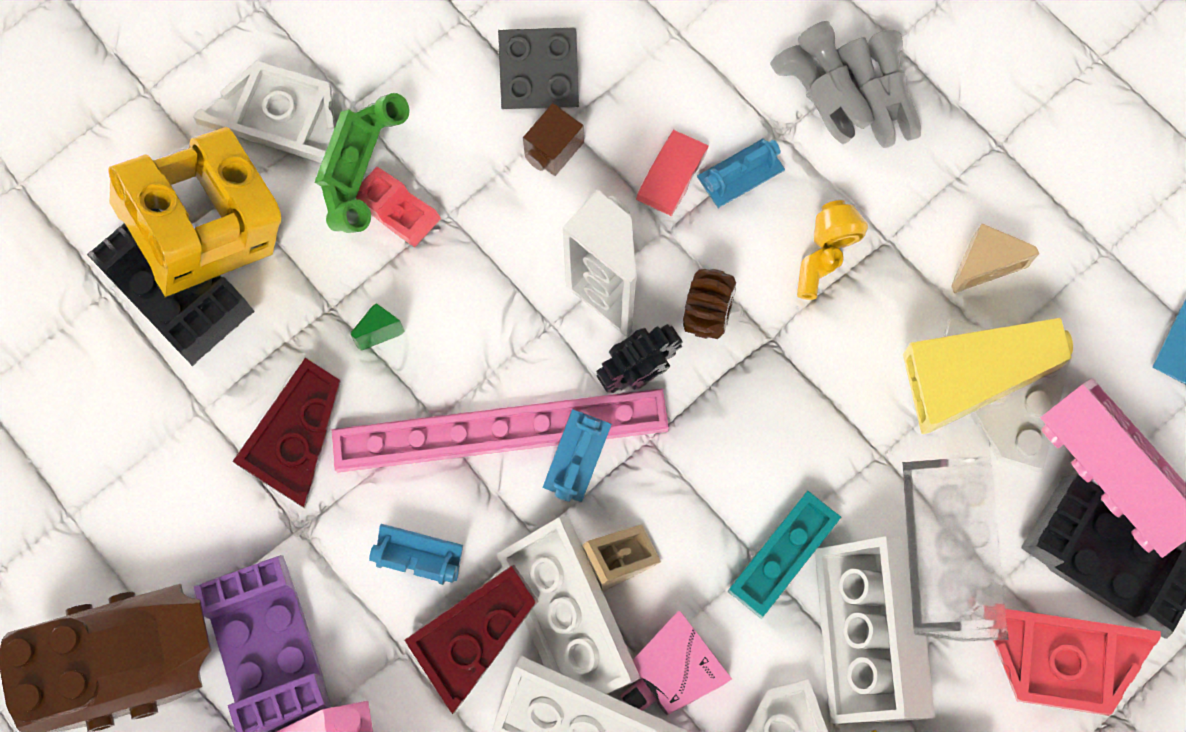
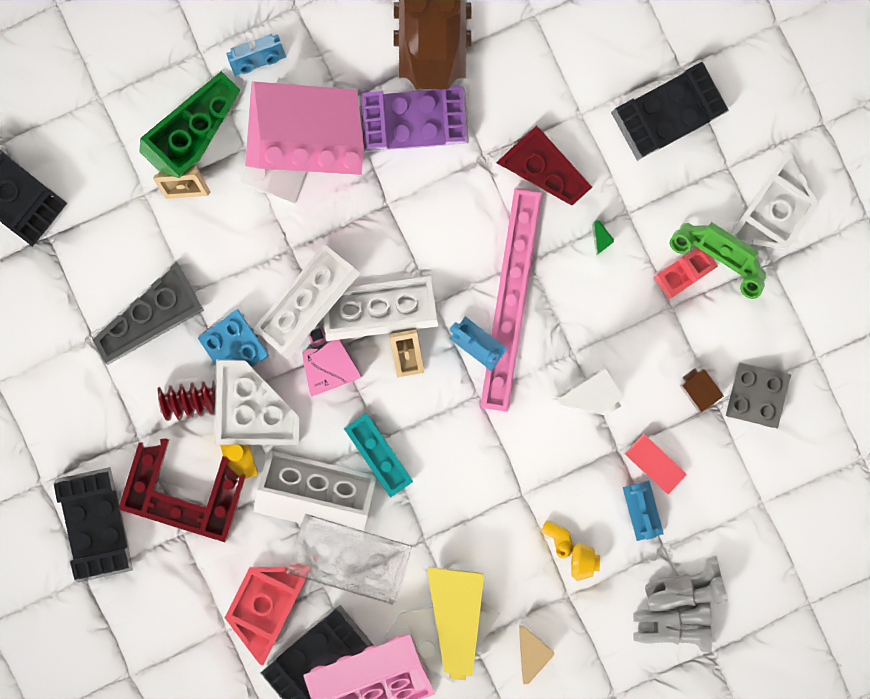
camera: 105 degrees right, 15 degrees up
yellow piece [108,127,281,297] -> none
dark azure hinge [369,523,463,585] -> none
dark red wing [404,565,538,714] -> none
black gear [596,324,683,393] -> none
reddish brown gear [683,269,736,339] -> none

